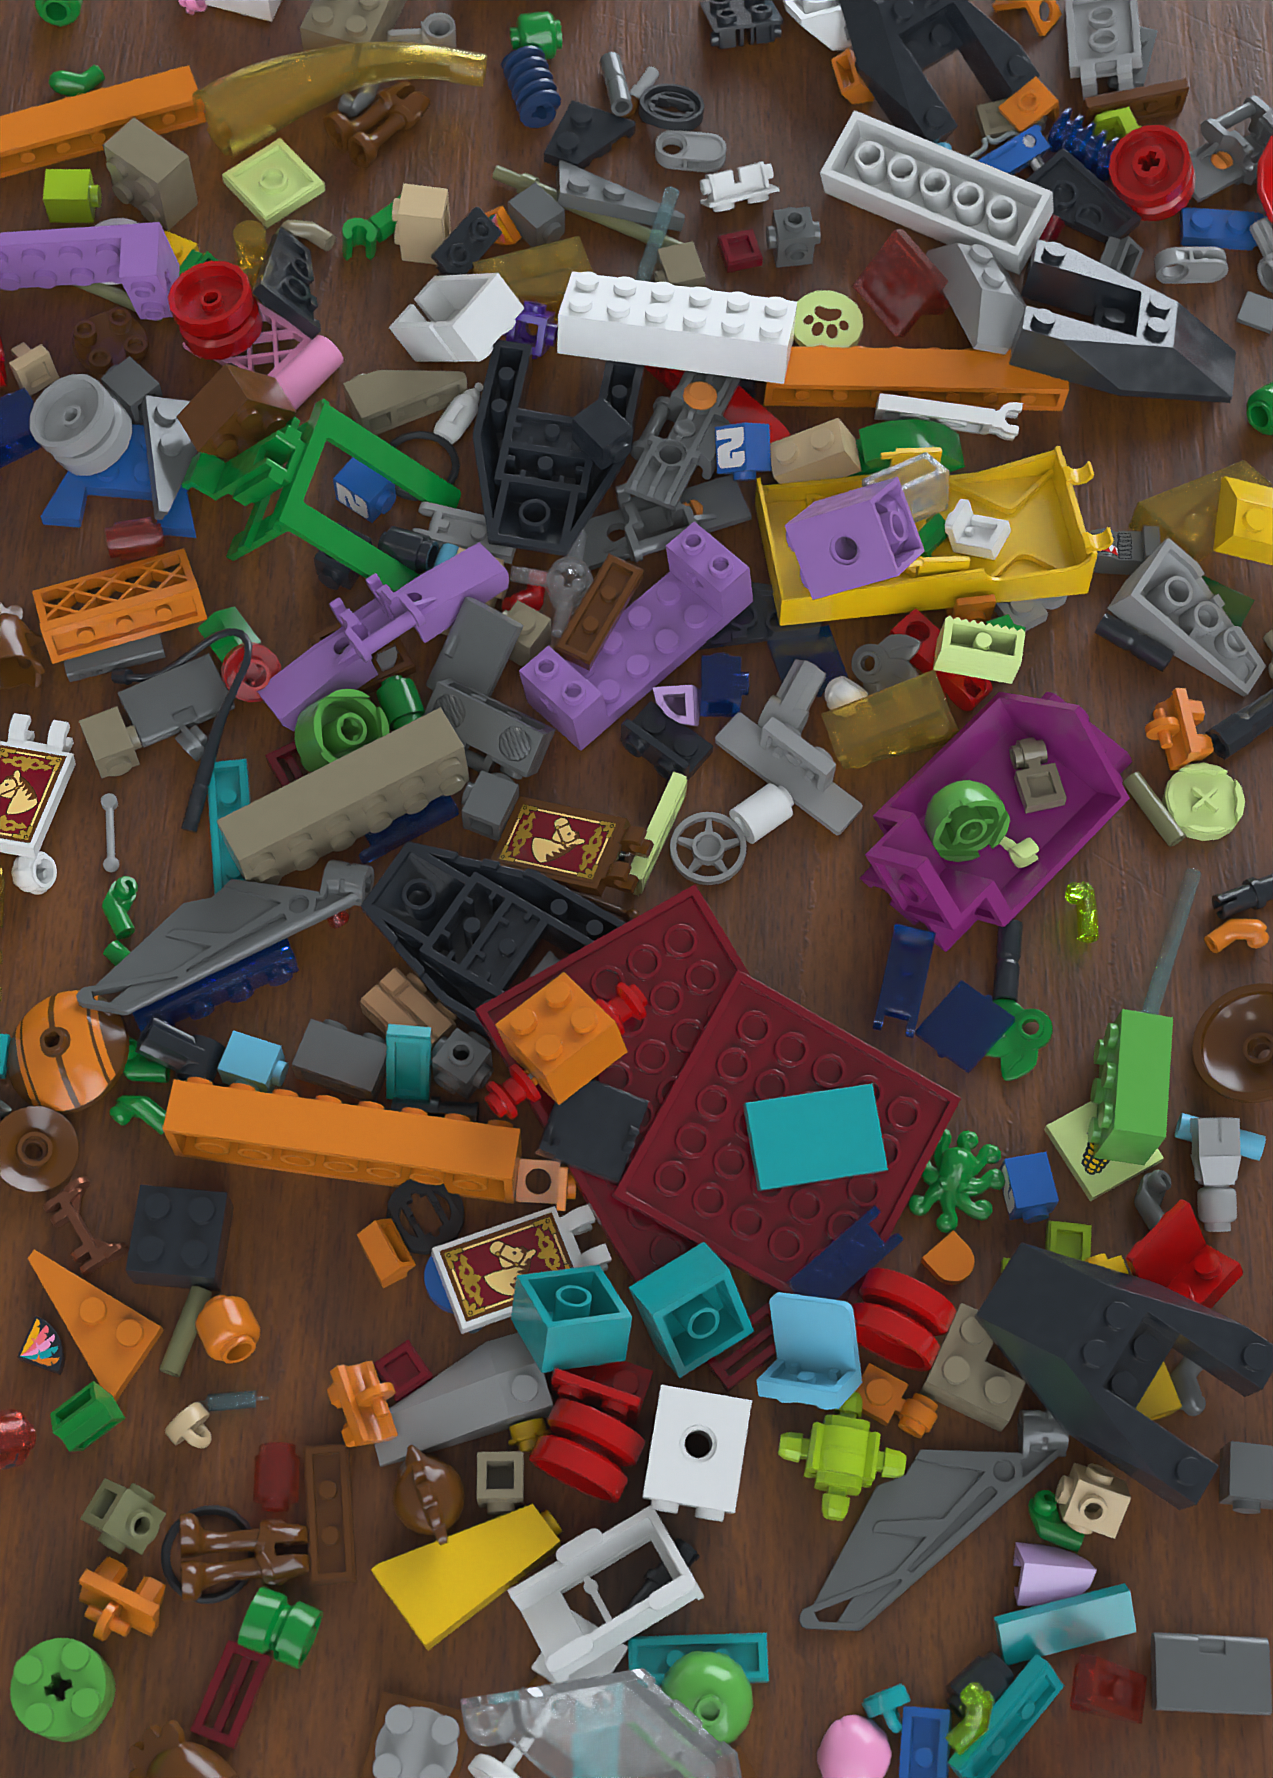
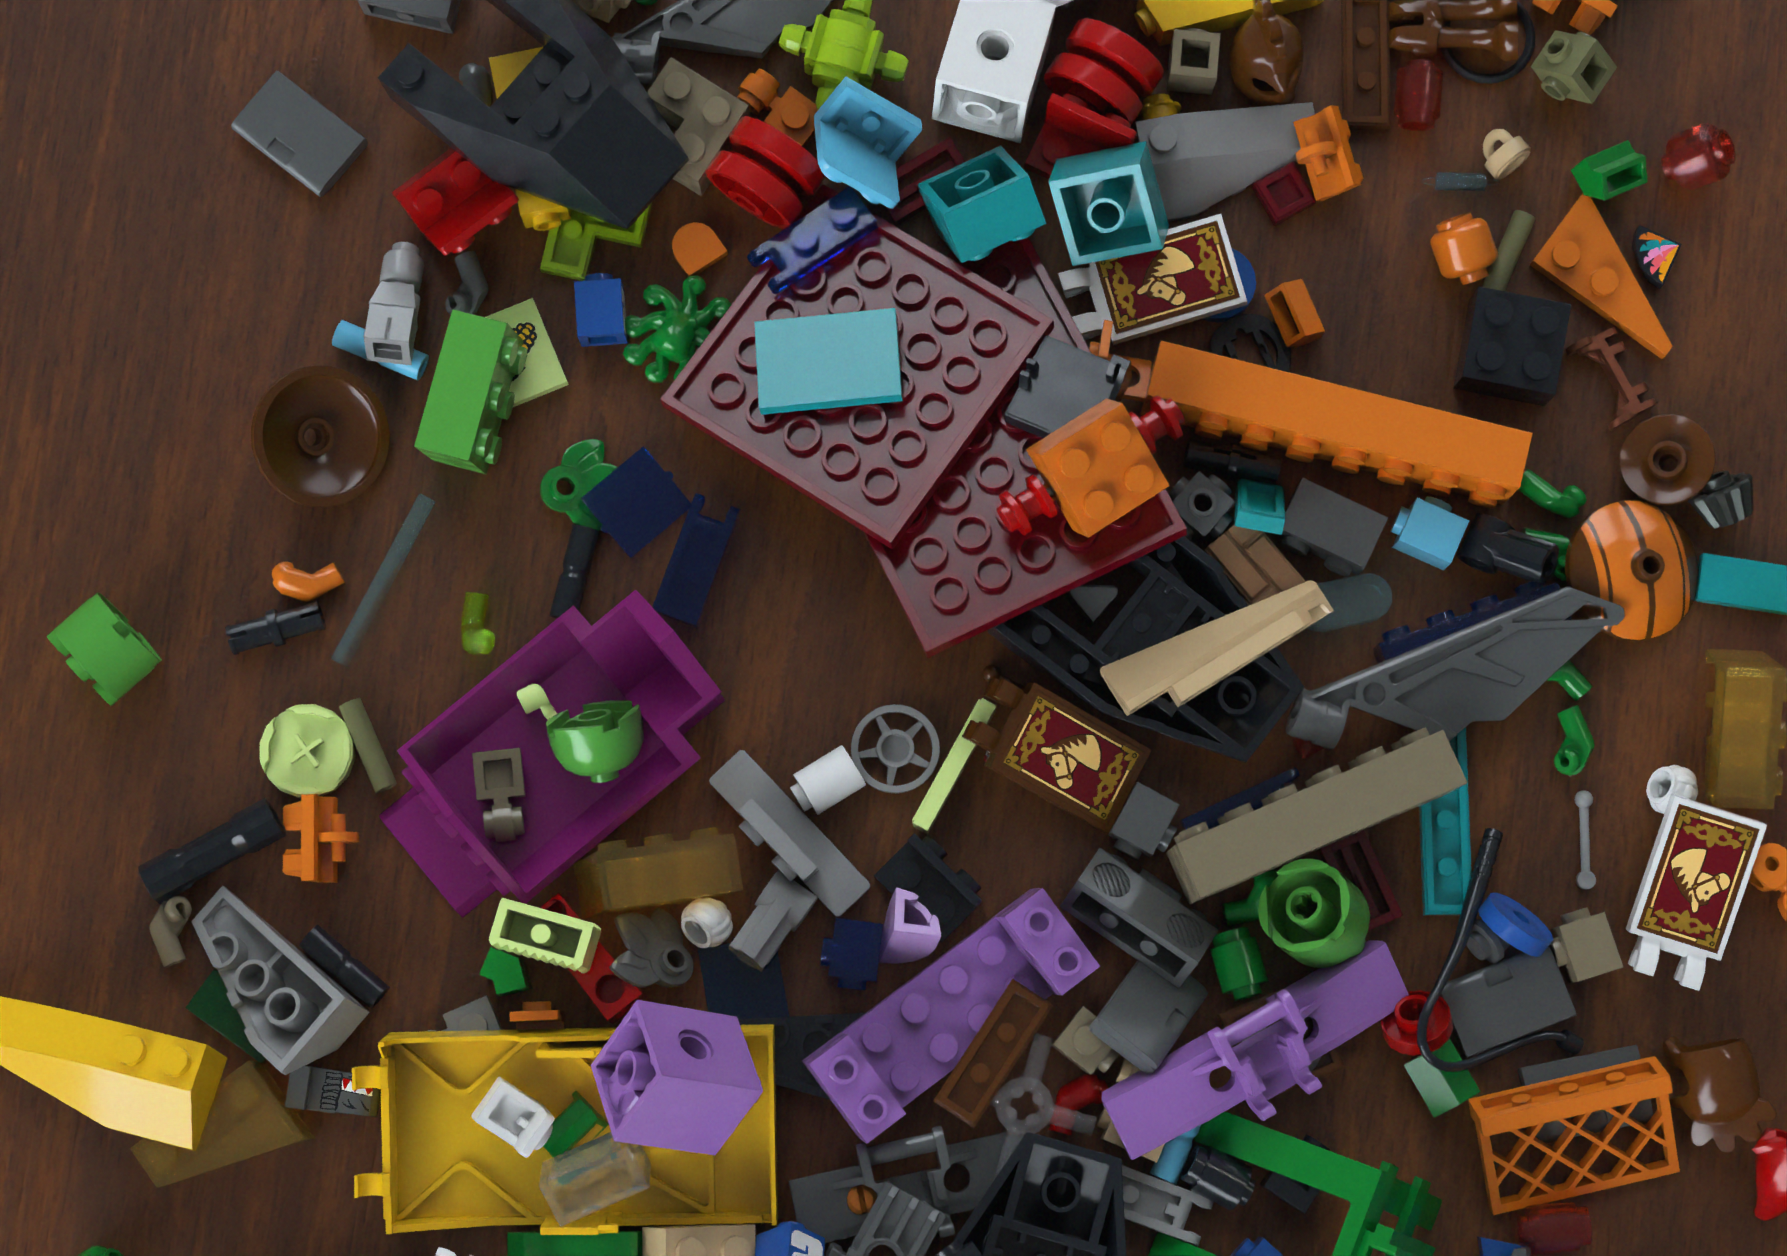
camera: 170 degrees left, 15 degrees up
none -> tan wedge [1100,581,1334,716]
none -> clear light blue tile [1308,573,1393,632]
none -> blue piece [1478,892,1553,957]

